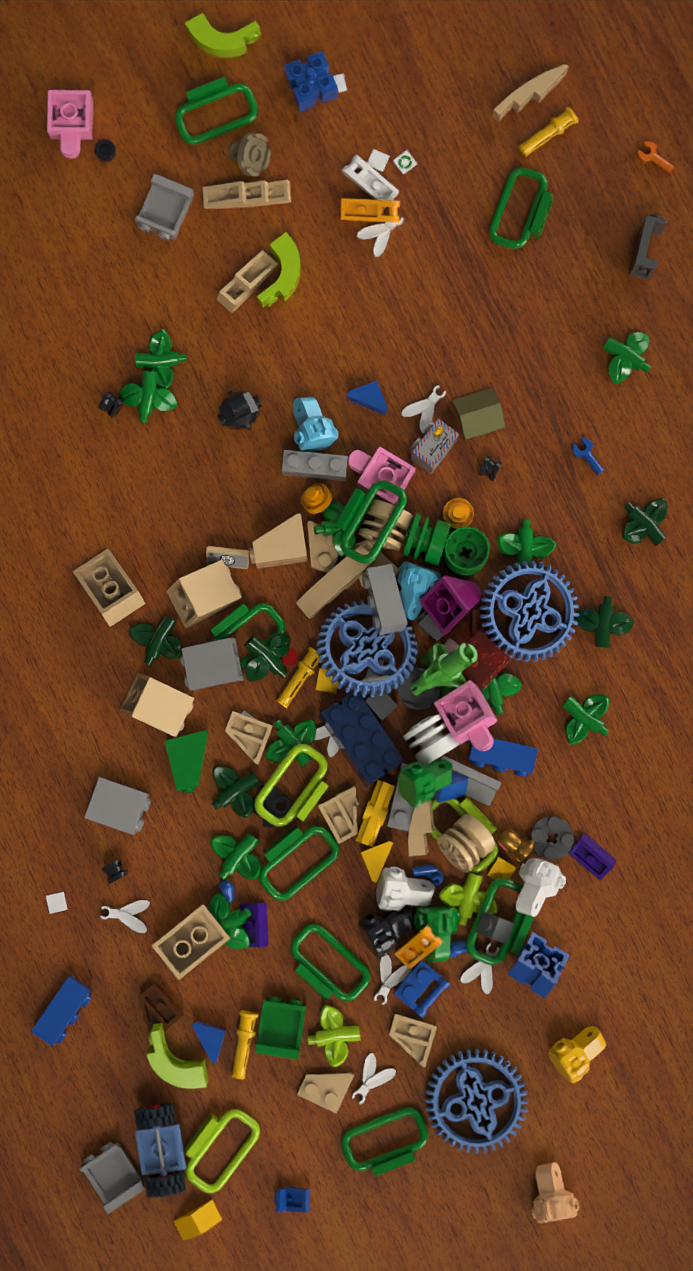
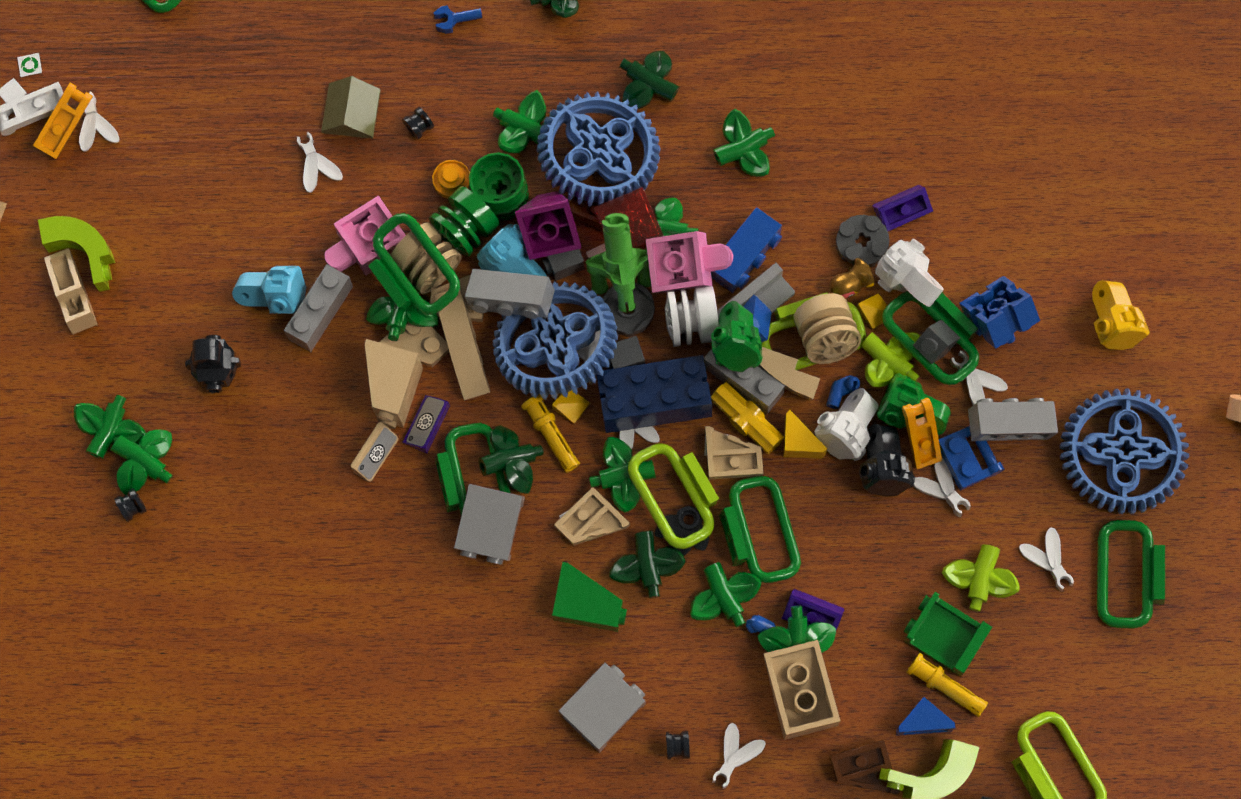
camera: 60 degrees left, 10 degrees down
tan slope [73,548,146,627] -> none
tan slope [120,672,194,737] -> none
dark green plant [128,615,183,666] -> none
tan slope [166,560,242,629] -> none
blue bracket [274,1187,310,1213] -> none
red sticker [280,648,298,666] -> none
green bar [290,923,370,1002] -> none
tan wing [297,1073,354,1113] -> none
light orange plate [301,483,332,514] -> none
blue slope [347,381,388,416] -> none
tan wing [389,1013,437,1067] -> none
light grey brick [410,418,459,474] -> none
blue arm [450,939,480,958] -> none
none -> slope [403,395,450,454]
none -> light grey brick [968,398,1058,441]

